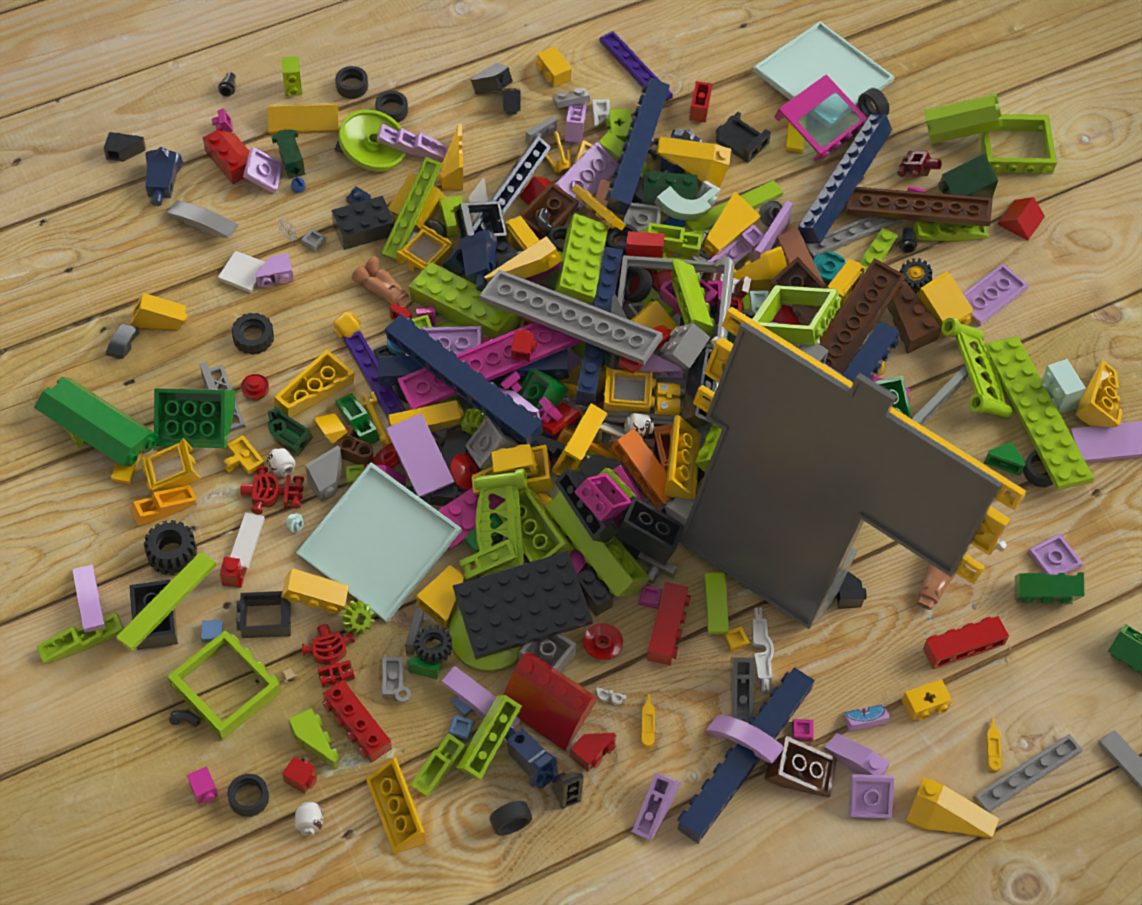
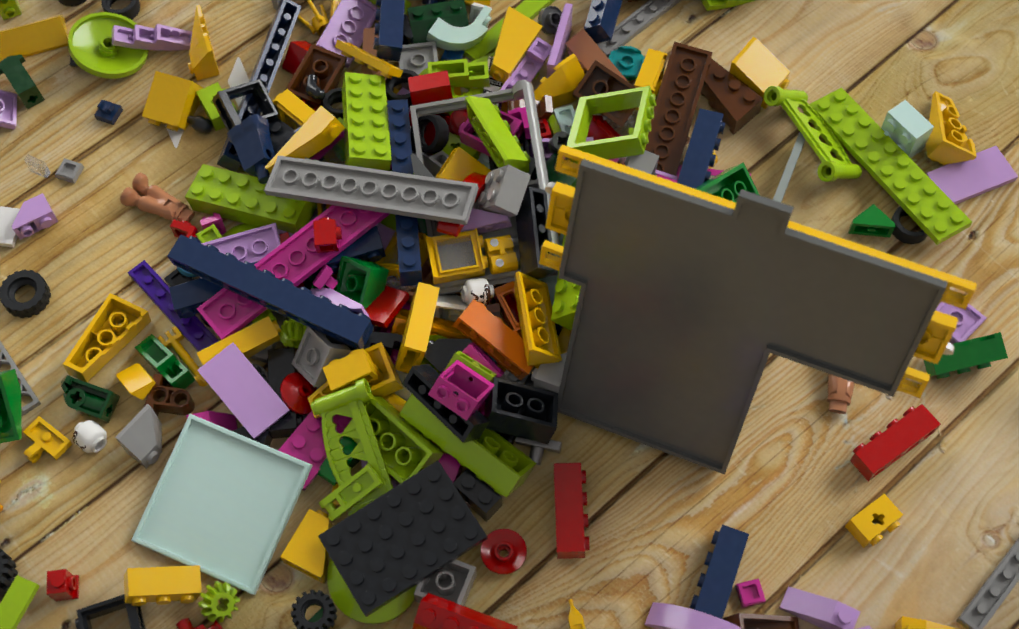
camera: 10 degrees left, 5 degrees up
white tile [230,513,265,570] -> none
red piece [240,466,305,515] -> none
red plate [241,374,269,401] -> none
light aqua plate [286,513,304,533] -> none
blue hinge [291,177,306,193] -> none
black brick [331,196,394,250] -> none
yellow head [333,312,361,338] -> none
lime tile [345,464,365,486] -> none
red dish [373,443,400,468] -> none
lime tile [381,157,443,261] -> none
yellow window [397,225,452,272] -> none
dark grey tile [405,609,433,655] -> none
dark pink tile [539,397,563,423] -> none
white piece [595,687,626,706] -> none
dark pink tile [638,585,662,609] -> none
lime slope [704,572,729,634] -> none
yellow tile [723,626,750,652] -> none
dark grey slope [730,657,754,720] -> none
white piece [752,608,774,693] -> none
black slope [836,571,867,609] -> none
slope [843,704,890,732] -> none
lime plate [859,228,898,273] -> none
black cone [899,227,917,253] -> none
black wheel [900,258,932,294] -> none
lavender tile [963,263,1029,327] -> none
yellow piece [986,718,1002,773] -> none

